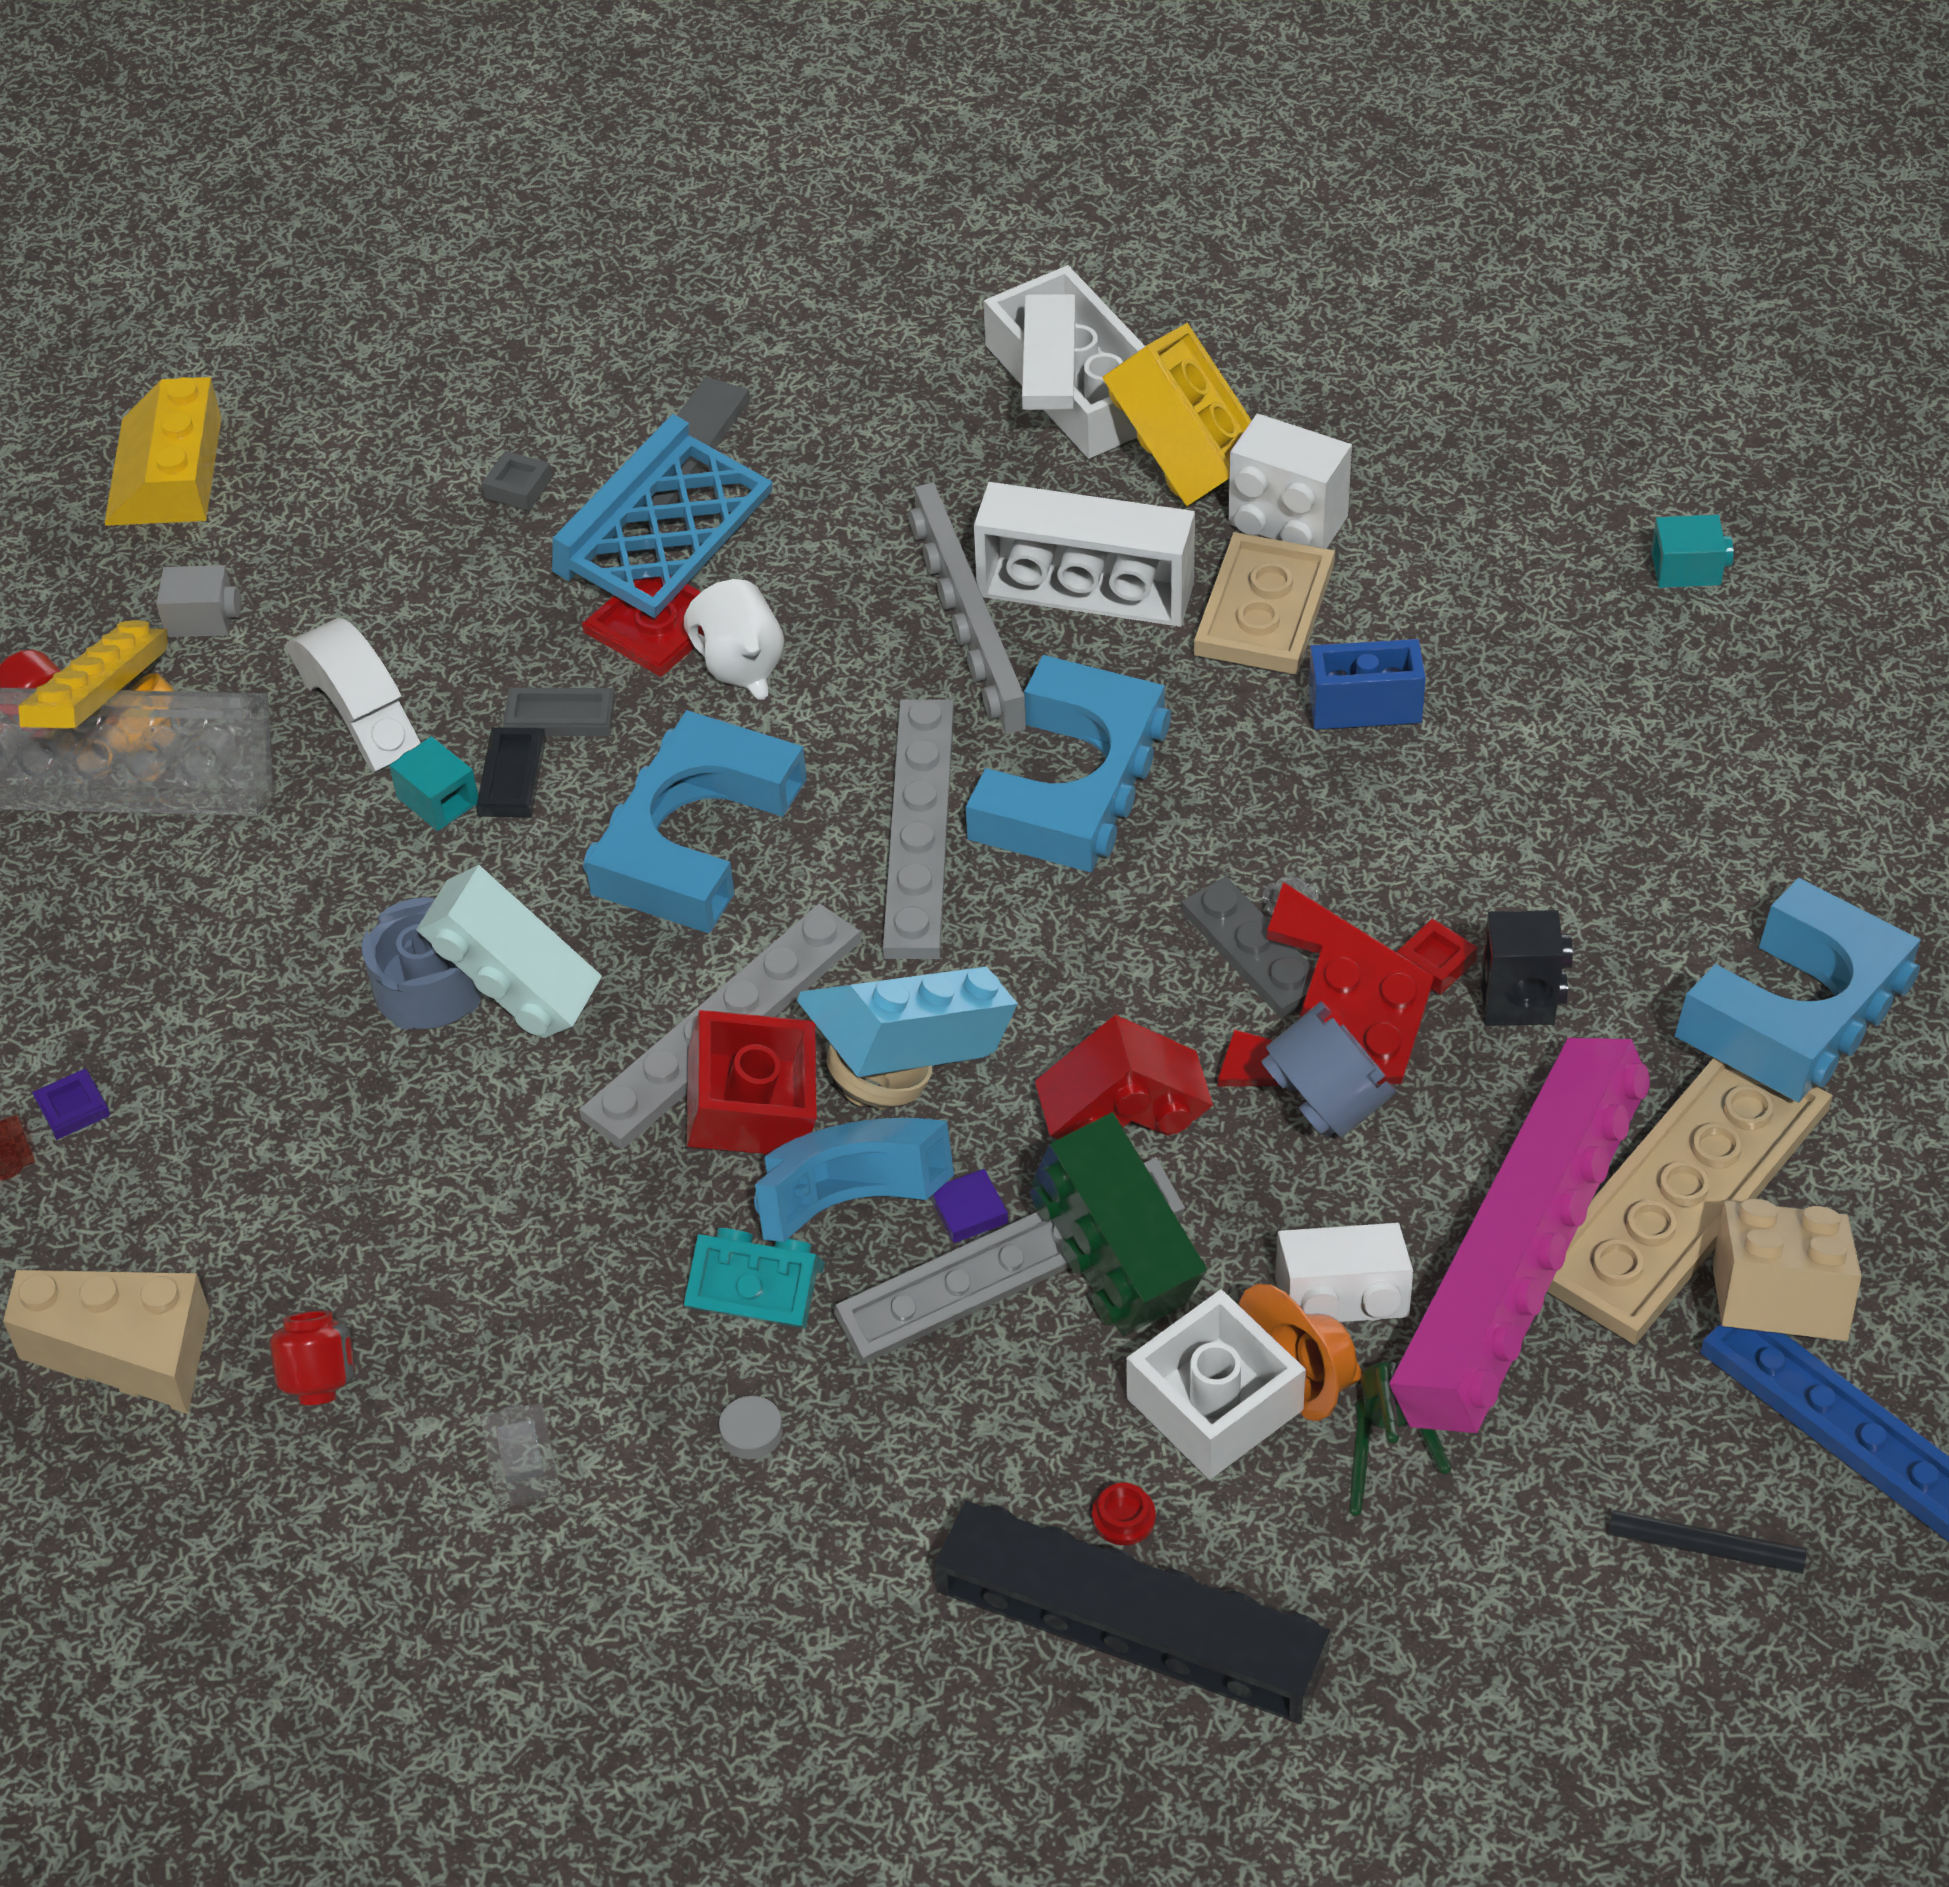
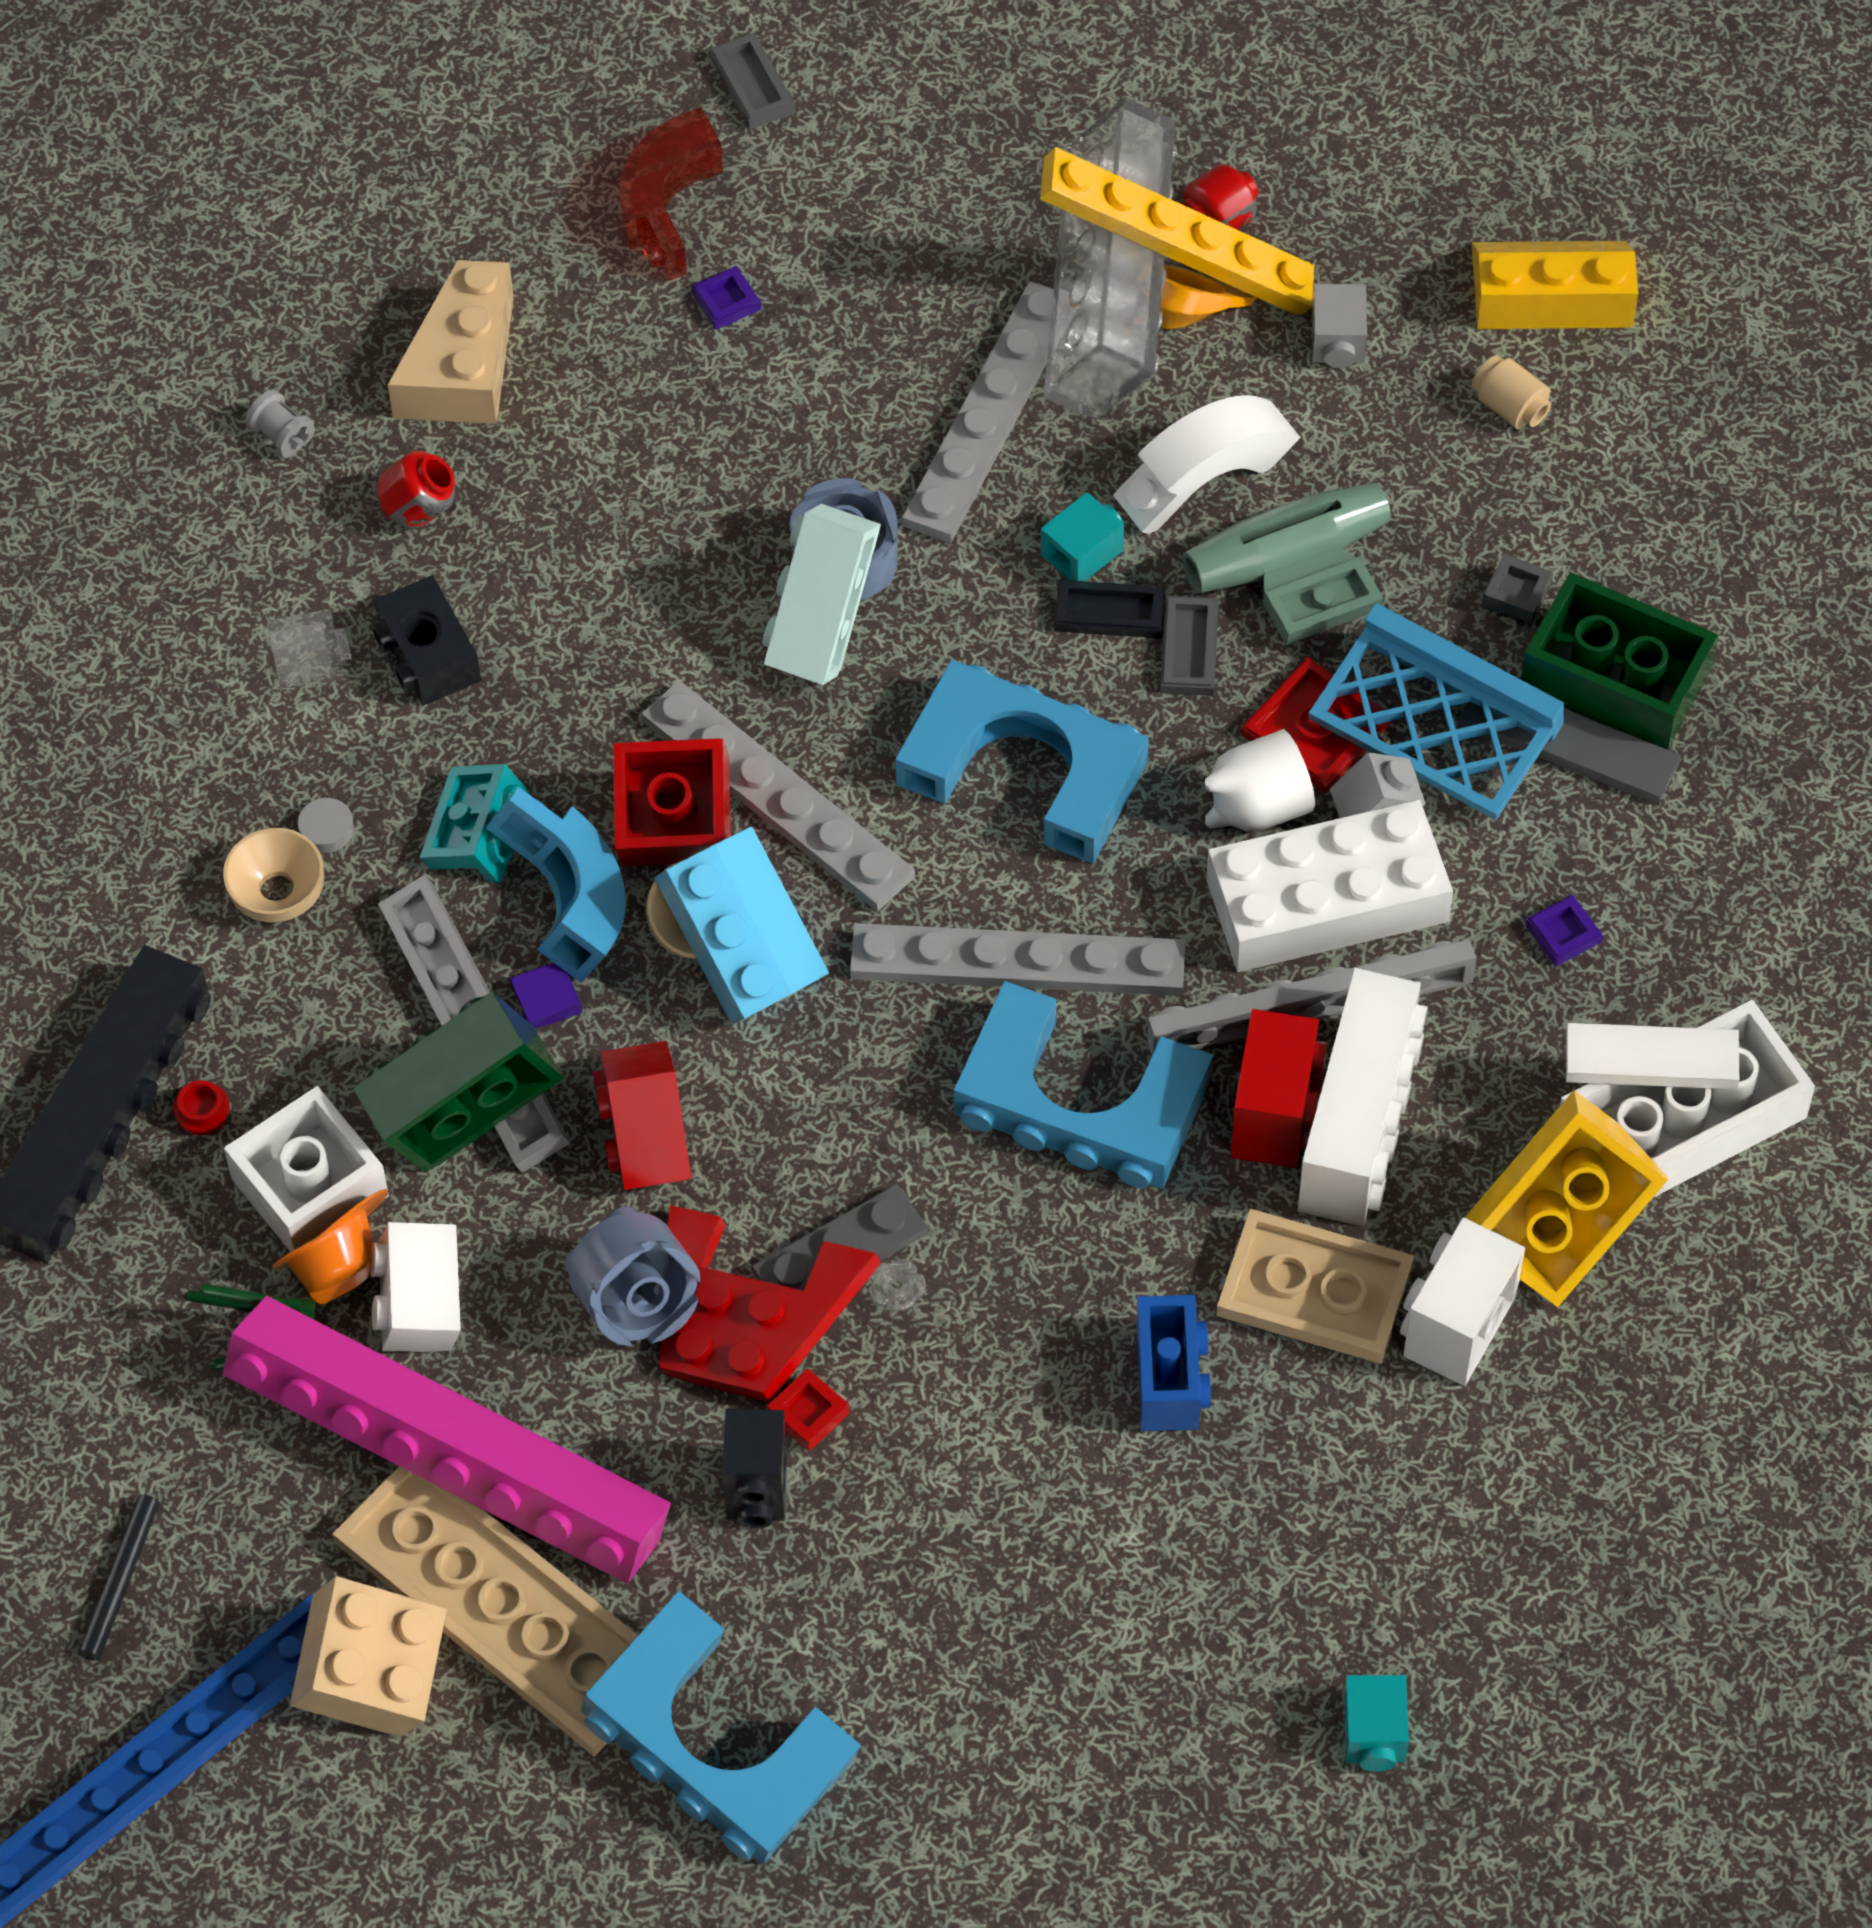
camera: 90 degrees right, 10 degrees up
none -> tan piece [223,828,324,922]
none -> light grey bush [245,389,315,458]
none -> black brick [371,575,481,706]
none -> light grey plate [902,281,1077,544]
none -> sand green plate [1182,483,1391,645]
none -> white brick [1206,800,1453,972]
none -> red brick [1231,1009,1328,1168]
none -> light grey brick [1330,752,1426,818]
none -> tan brick [1472,355,1551,430]
none -> dark green brick [1521,572,1719,750]
none -> dark purple tile [1525,894,1603,967]

